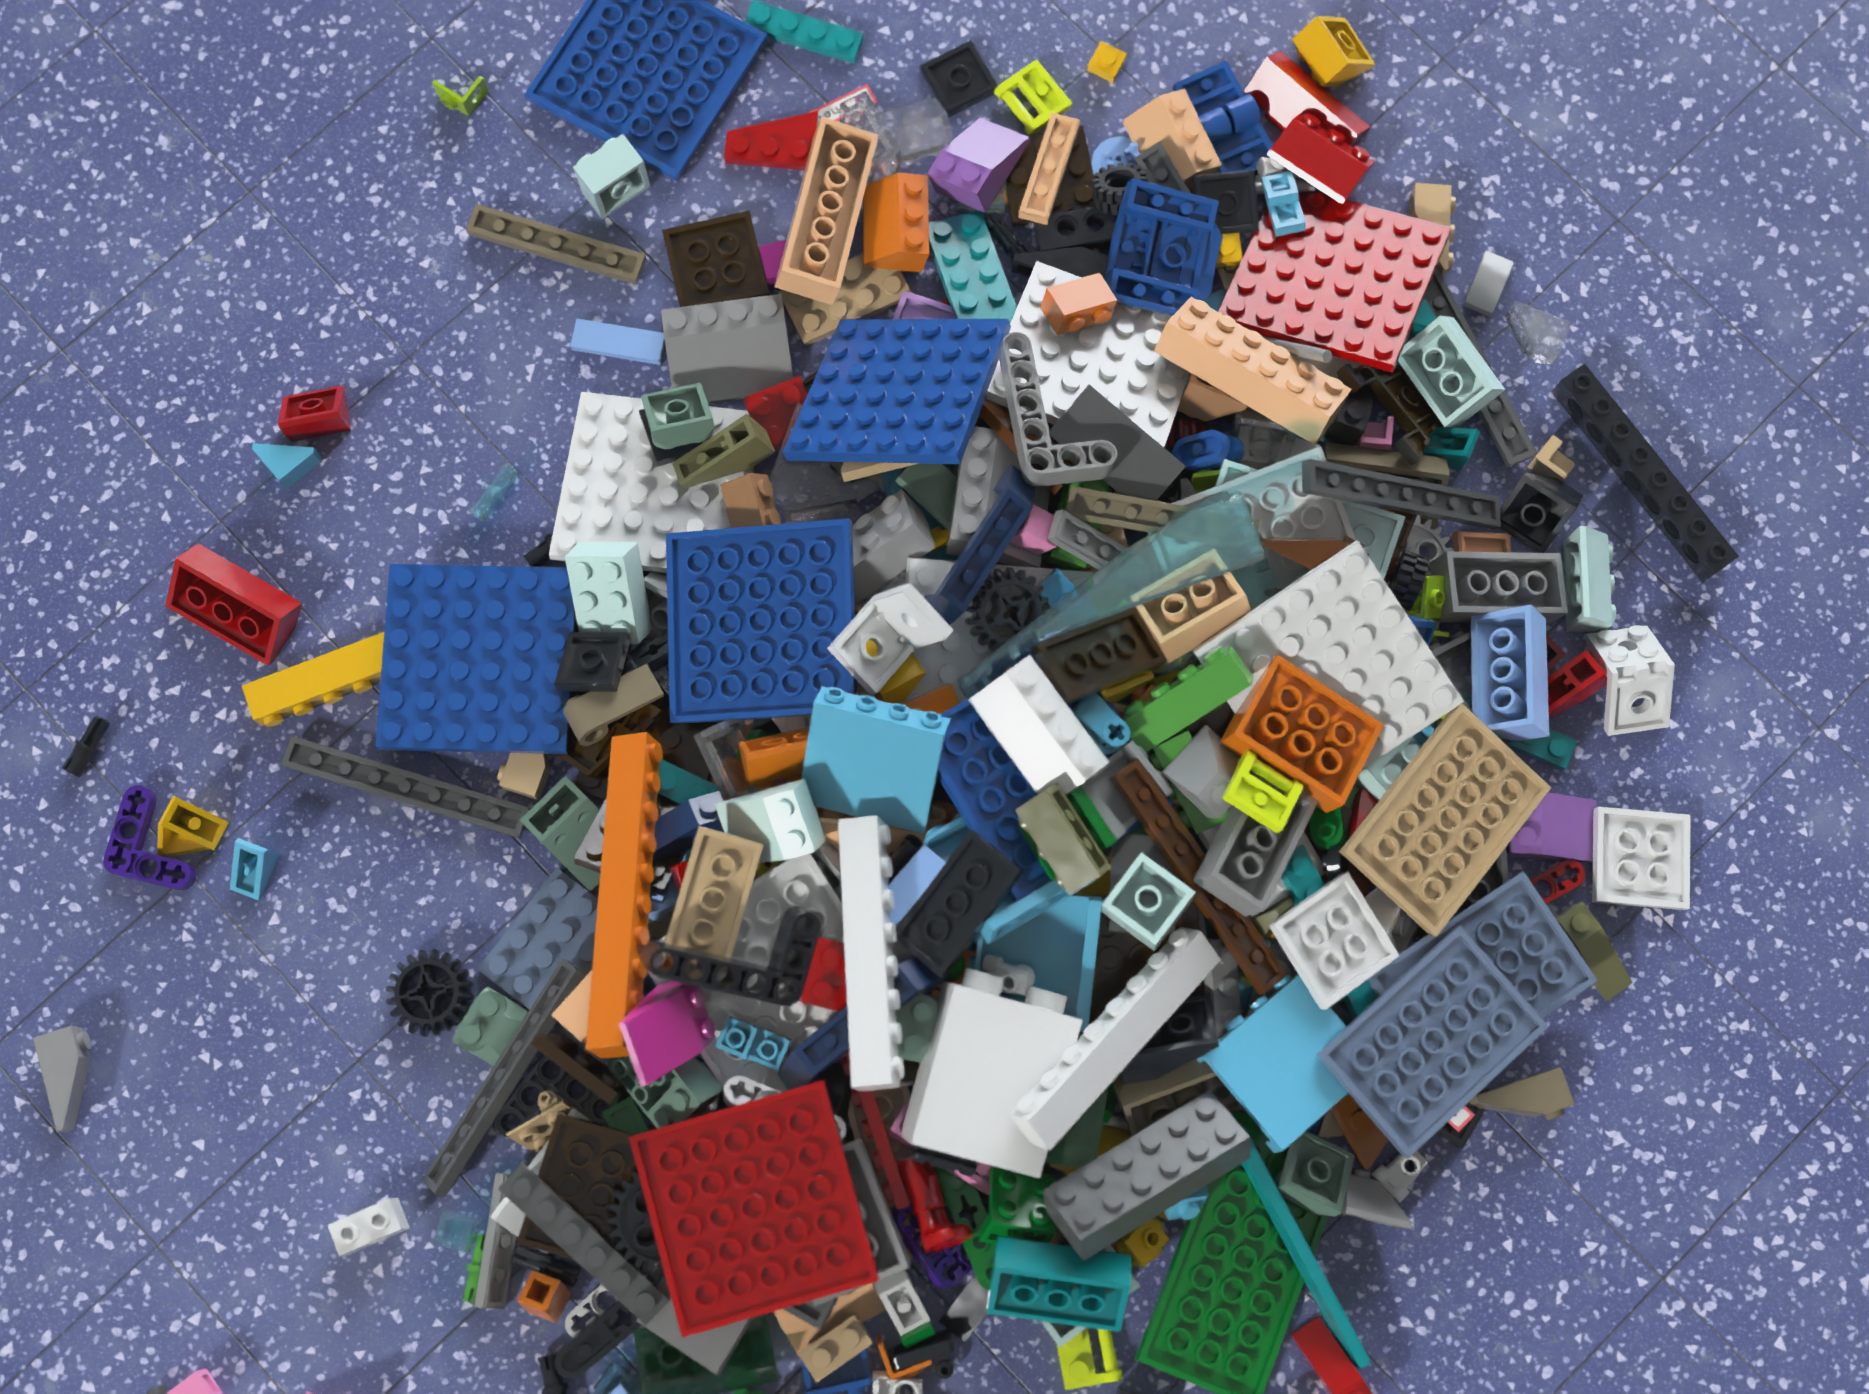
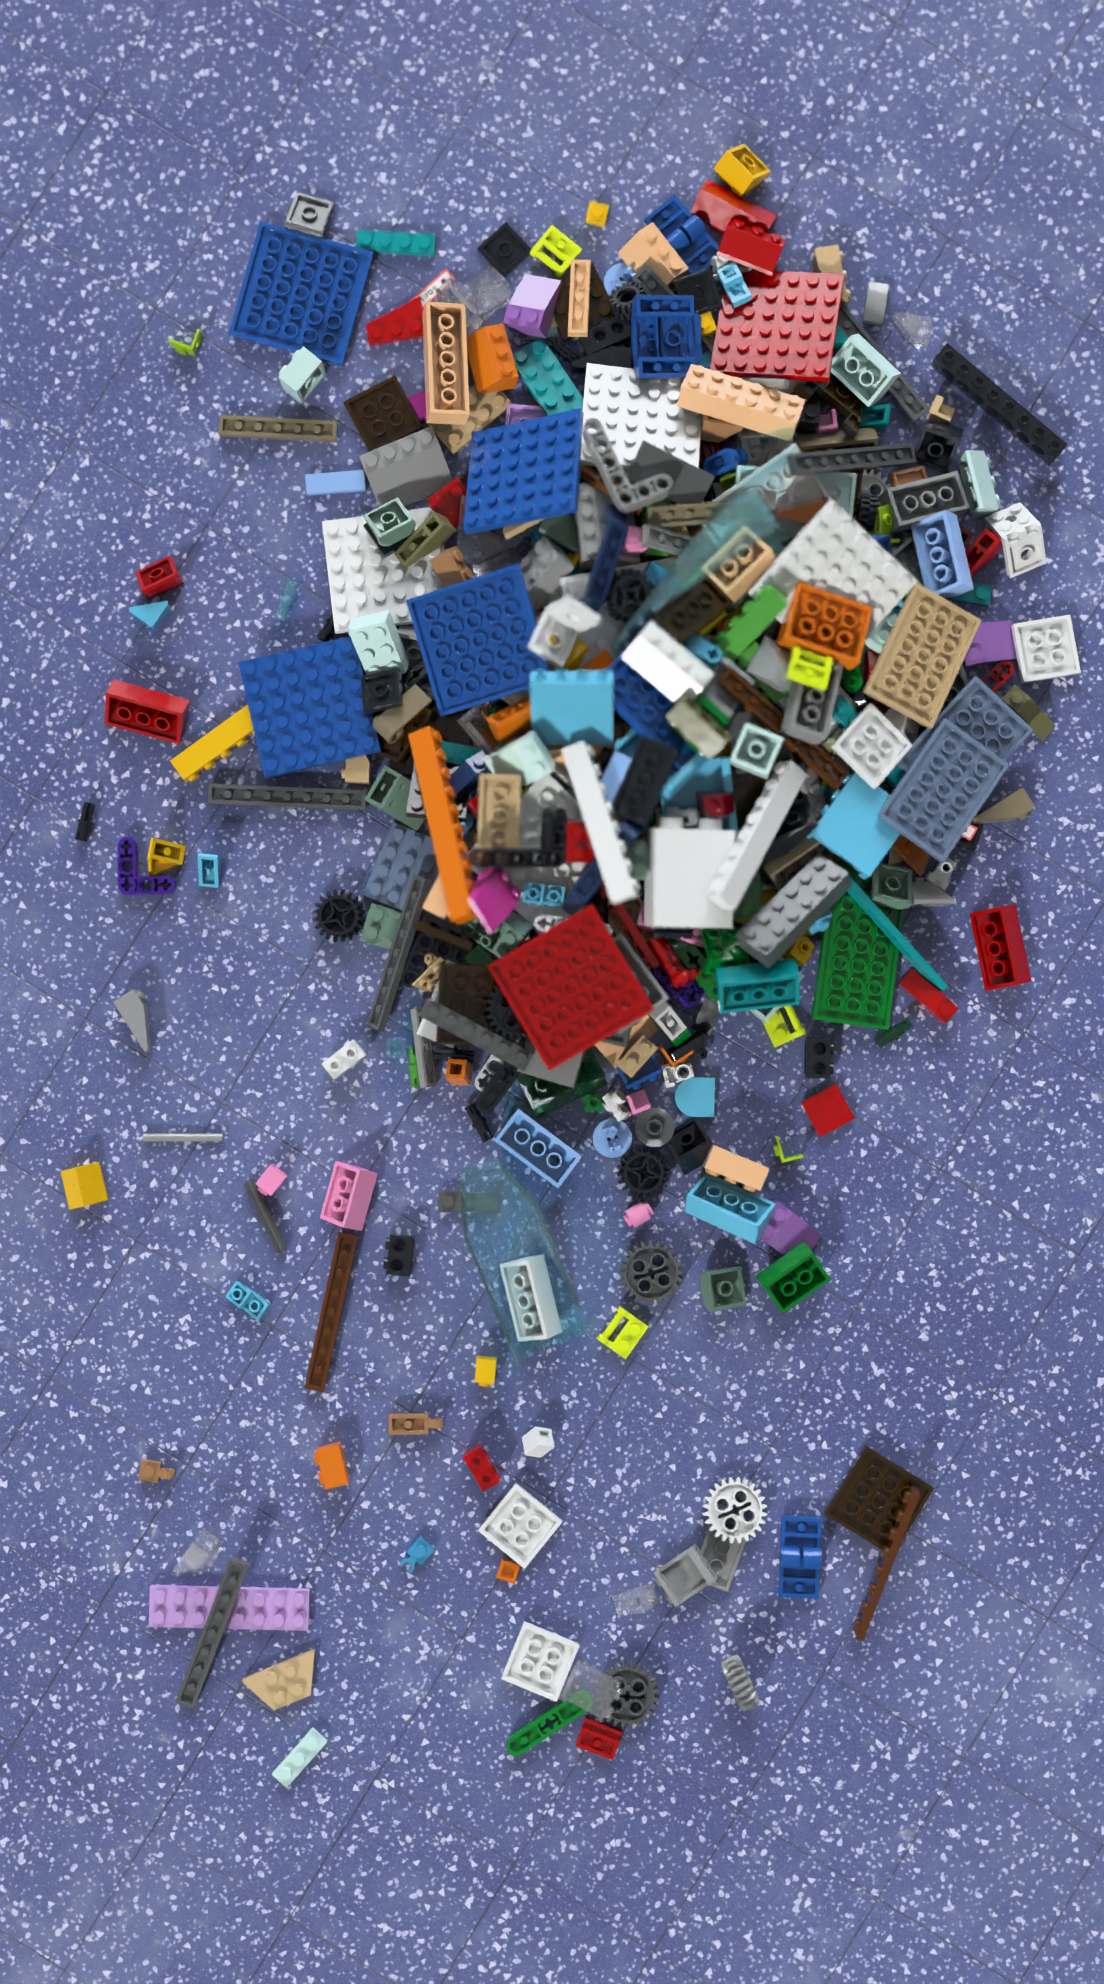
camera: 10 degrees left, 10 degrees up
brick [1040,273,1117,335] -> none
none -> light grey bar [143,1134,223,1141]
none -> dark red slope [696,791,735,817]
none -> red slope [970,904,1032,991]

